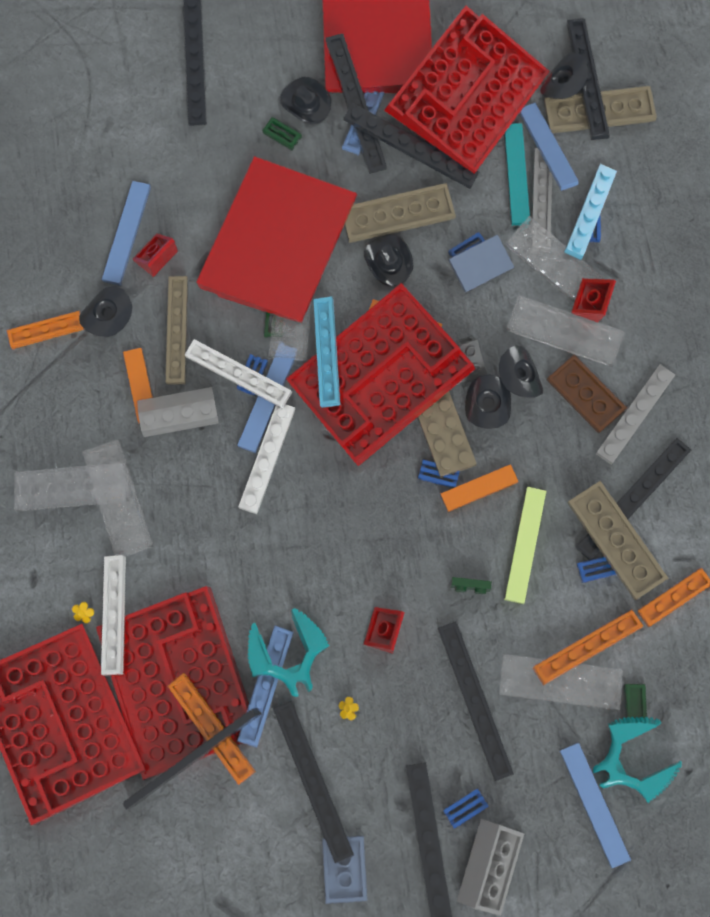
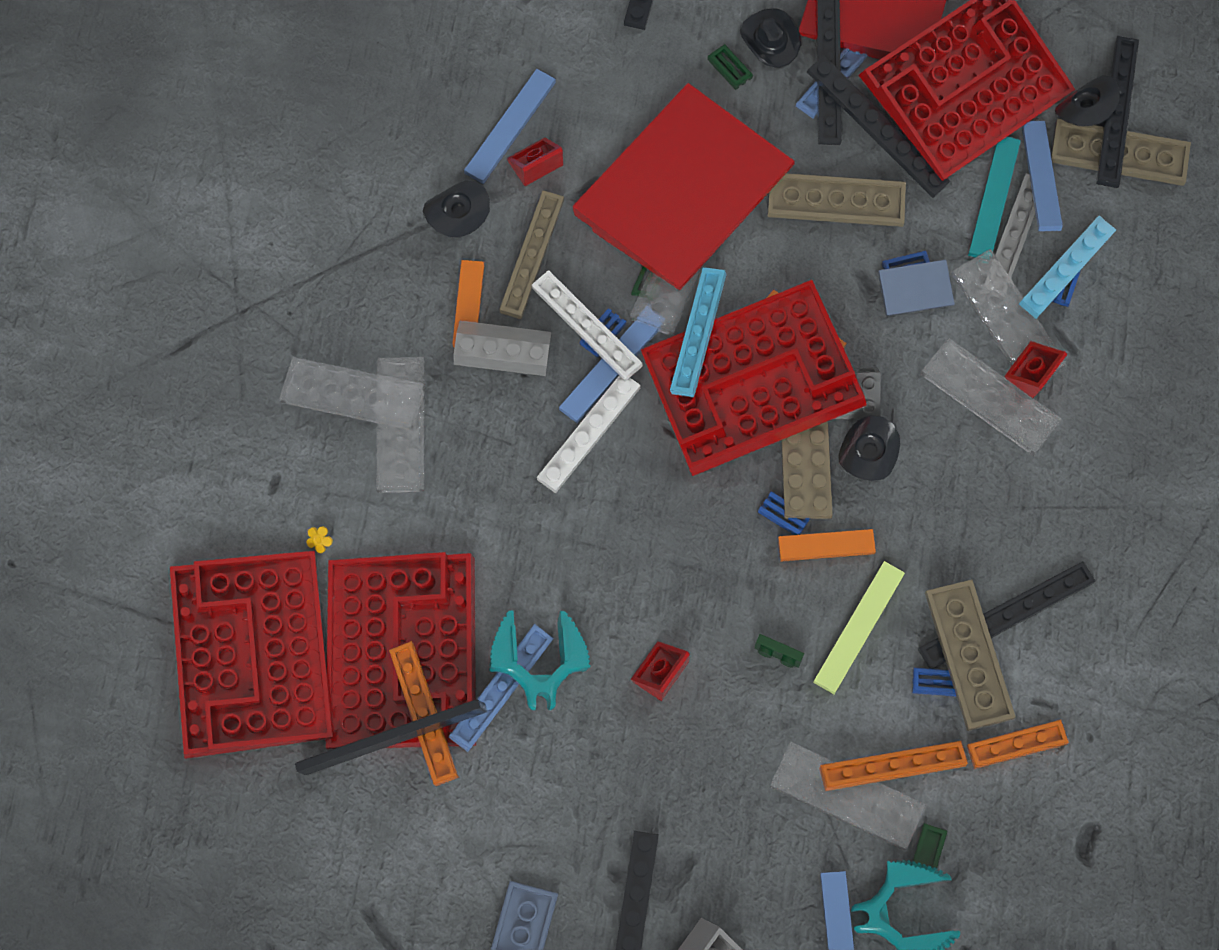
camera: 15 degrees right, 5 degrees down
orange tile [7,311,85,349] -> none
white plate [101,555,126,675] -> none
black tile [273,701,354,863] -> none
yellow plant [339,697,359,720] -> none
black hat [364,235,413,286] -> none
black tile [437,621,514,781] -> none
blue tile [443,788,489,829] -> none
black hat [499,345,543,398] -> none
reddish brown tile [546,354,627,434] -> none
light grey plate [596,365,675,465] -> none

